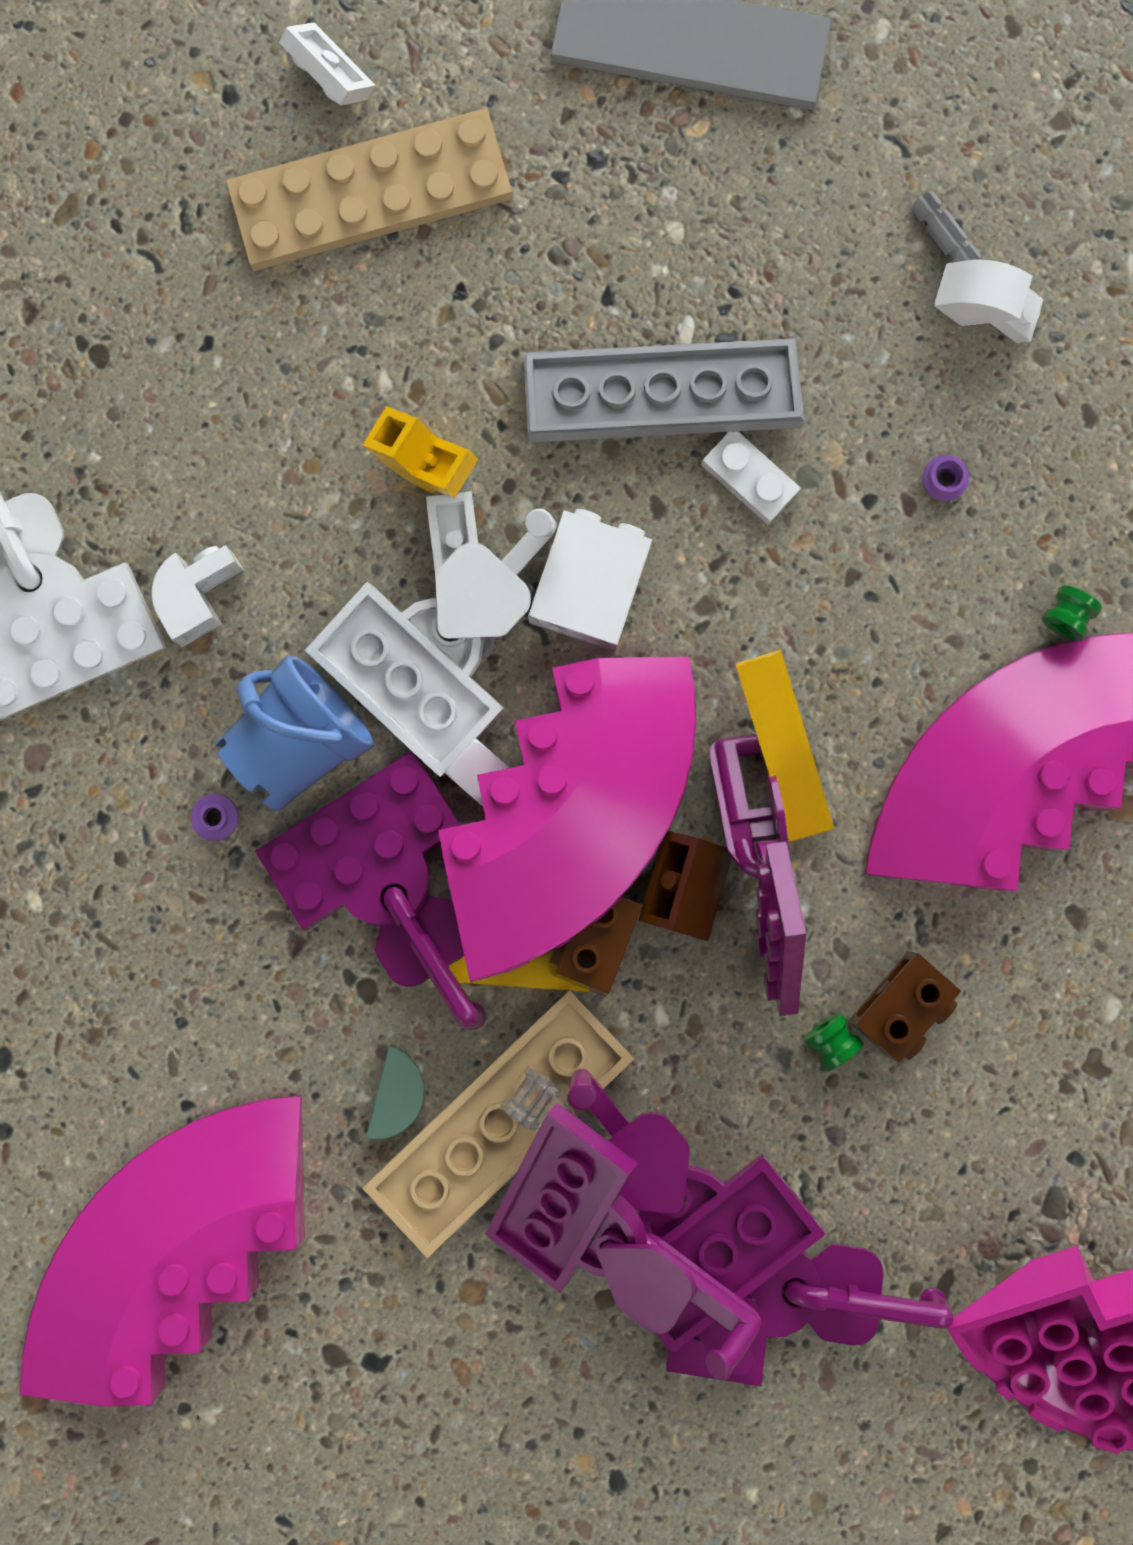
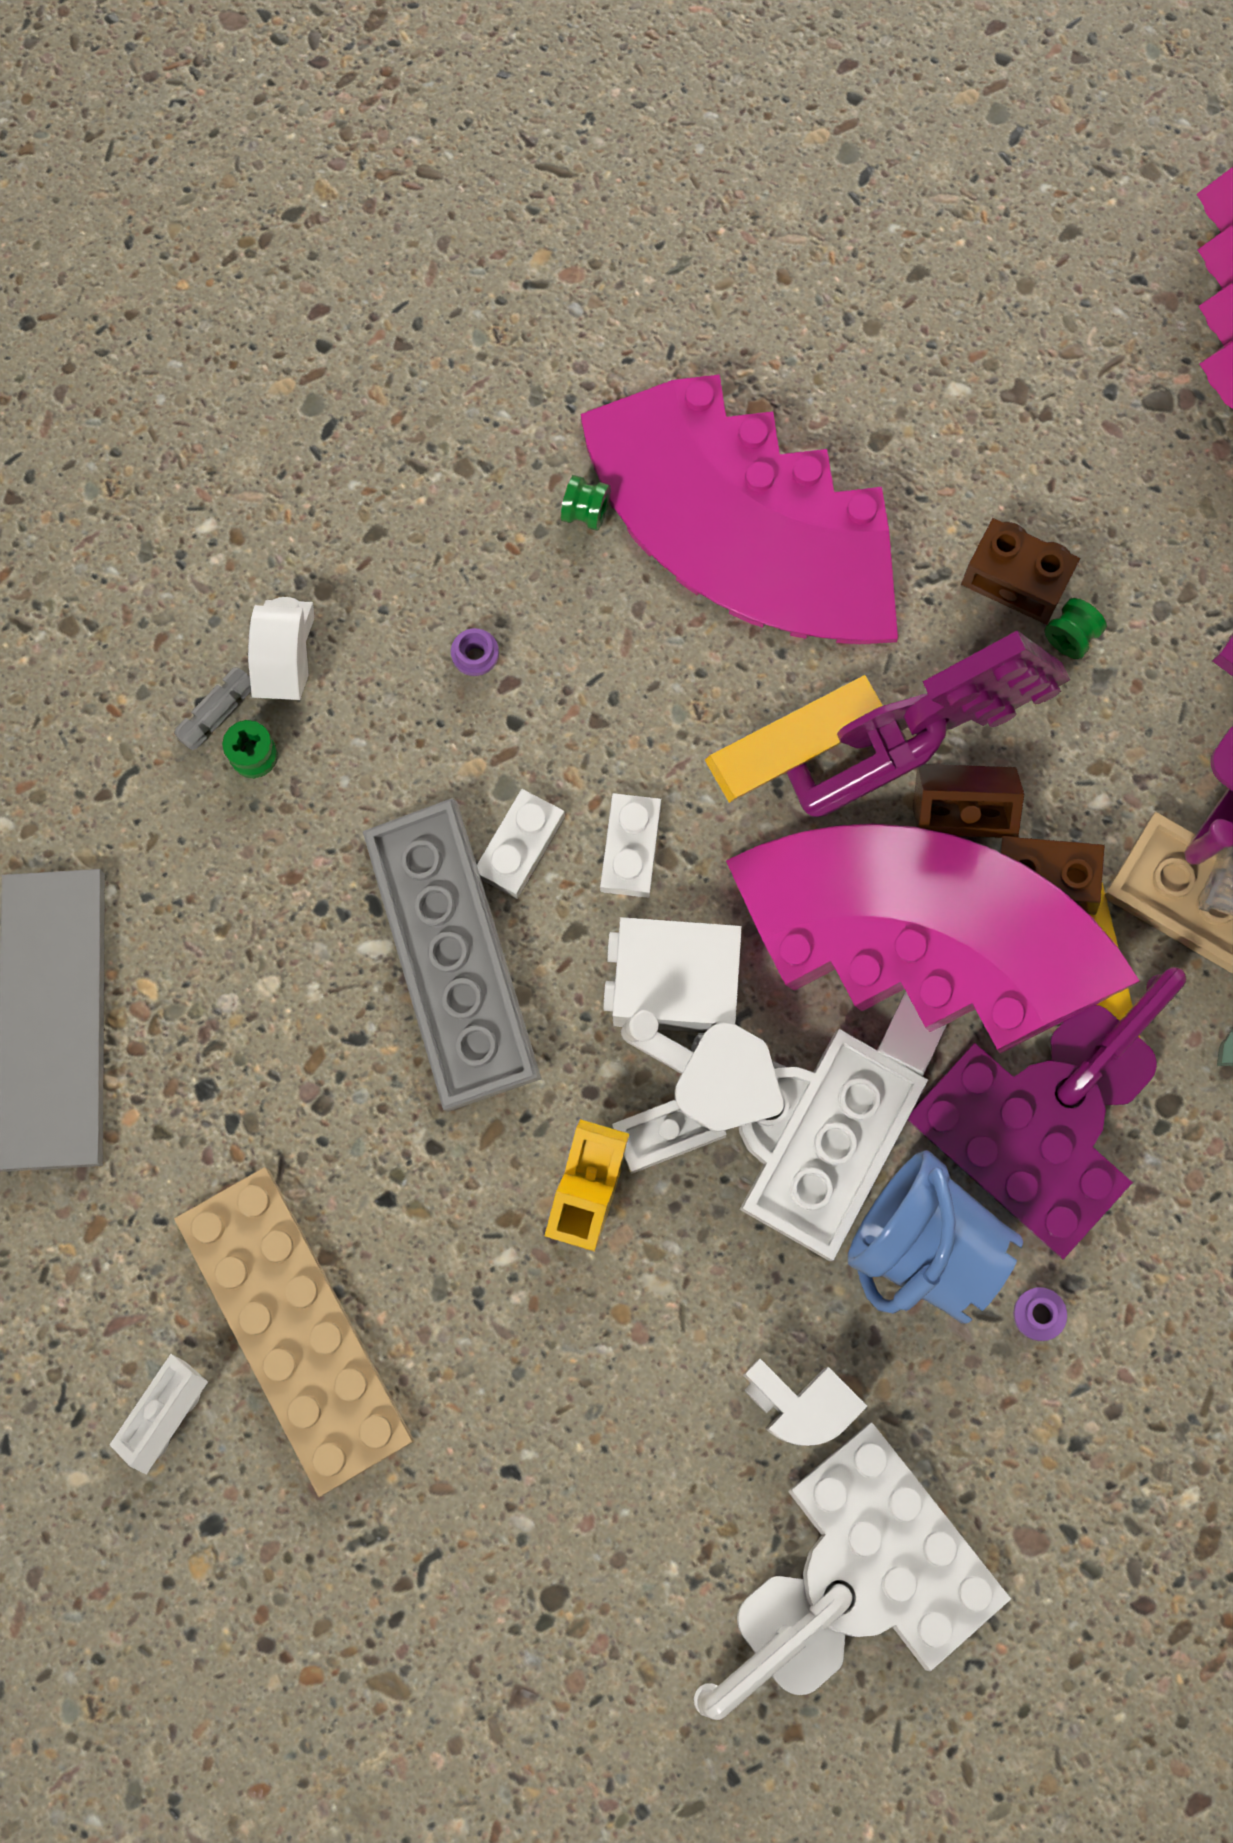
camera: 95 degrees left, 10 degrees down
none -> green wheel [222,720,278,779]
none -> white plate [600,793,661,898]

